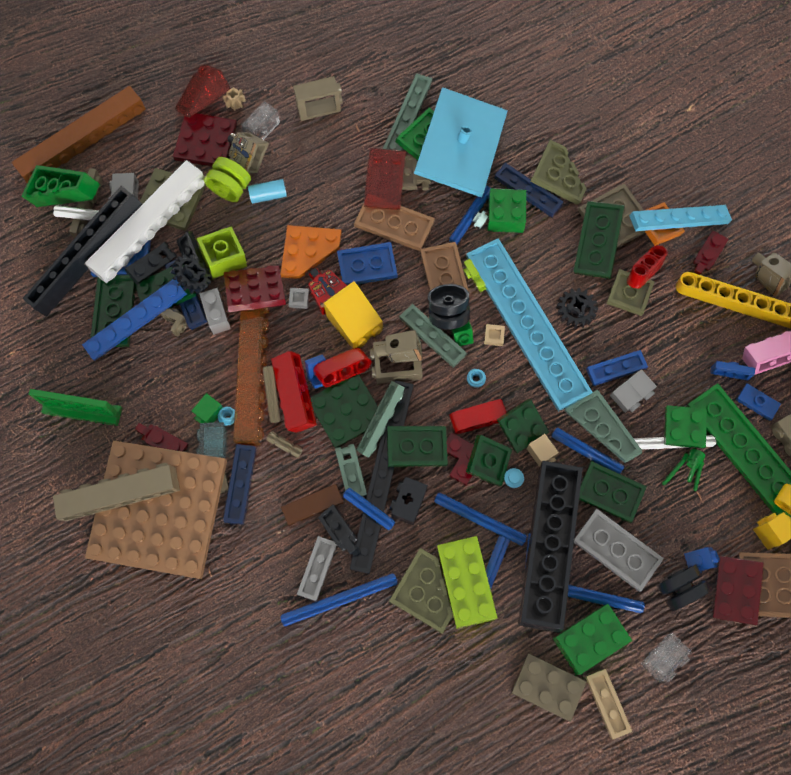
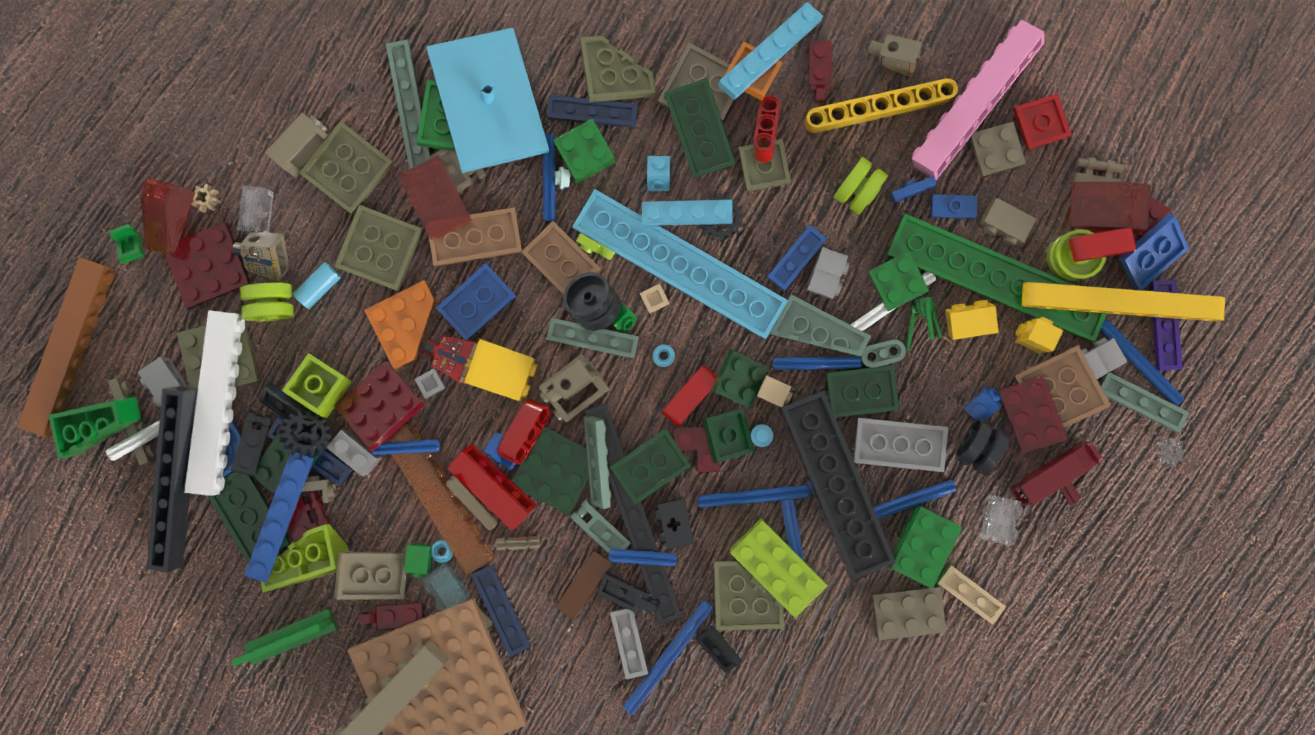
camera: 30 degrees left, 15 degrees up
none -> green bracket [109,224,144,264]
none -> lime wedge [261,524,349,592]
none -> dark red plate [288,491,331,542]
none -> olive plate [299,121,394,215]
none -> dark tan plate [334,552,406,599]
none -> olive plate [335,205,423,291]
none -> blue axle [371,439,440,455]
none -> medium azure plate [642,200,733,226]
none -> medium azure bracket [647,156,670,191]
none -> black plate [695,625,742,673]
none -> lime wheel [833,157,888,215]
none -> sand green plate [860,340,906,368]
none -> yellow brick [945,300,998,340]
none -> dark red piece [1010,441,1103,506]

